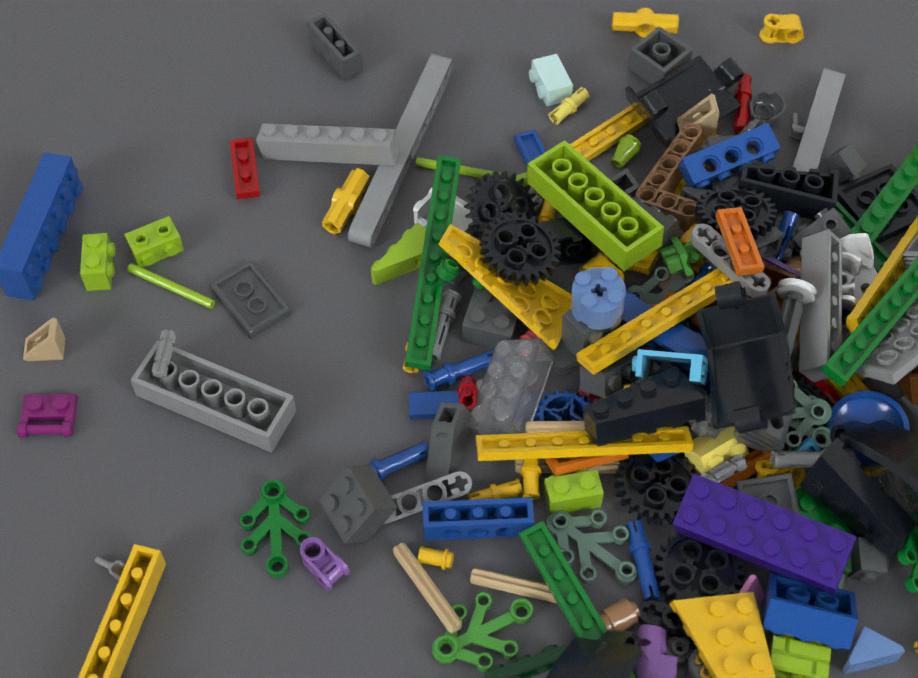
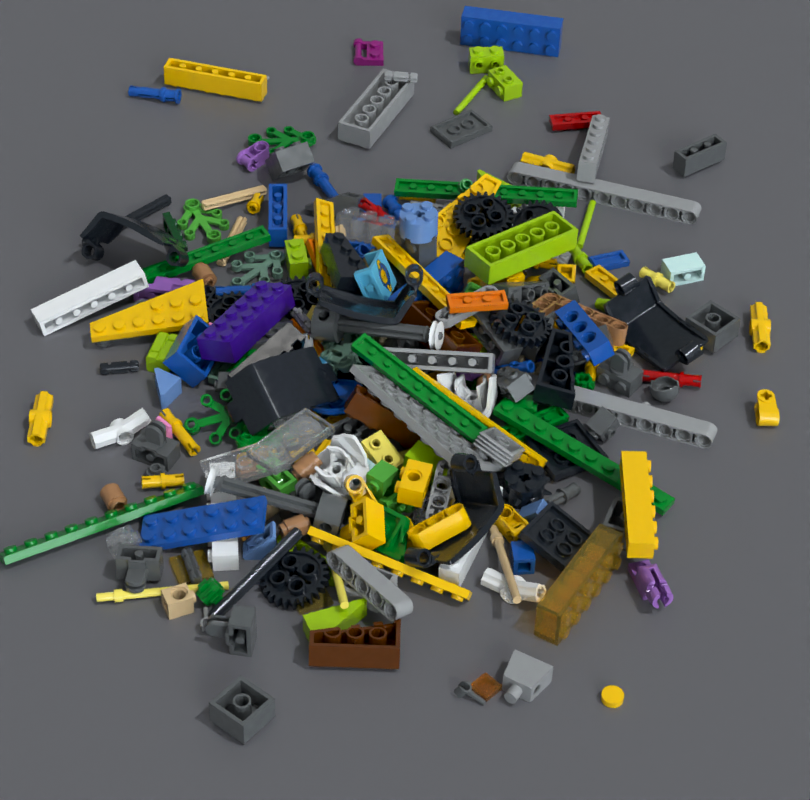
camera: 90 degrees right, 15 degrees down
tan slope [23,318,66,361] -> none
light grey beam [383,471,472,524] -> none
tan slope [677,94,719,136] -> none

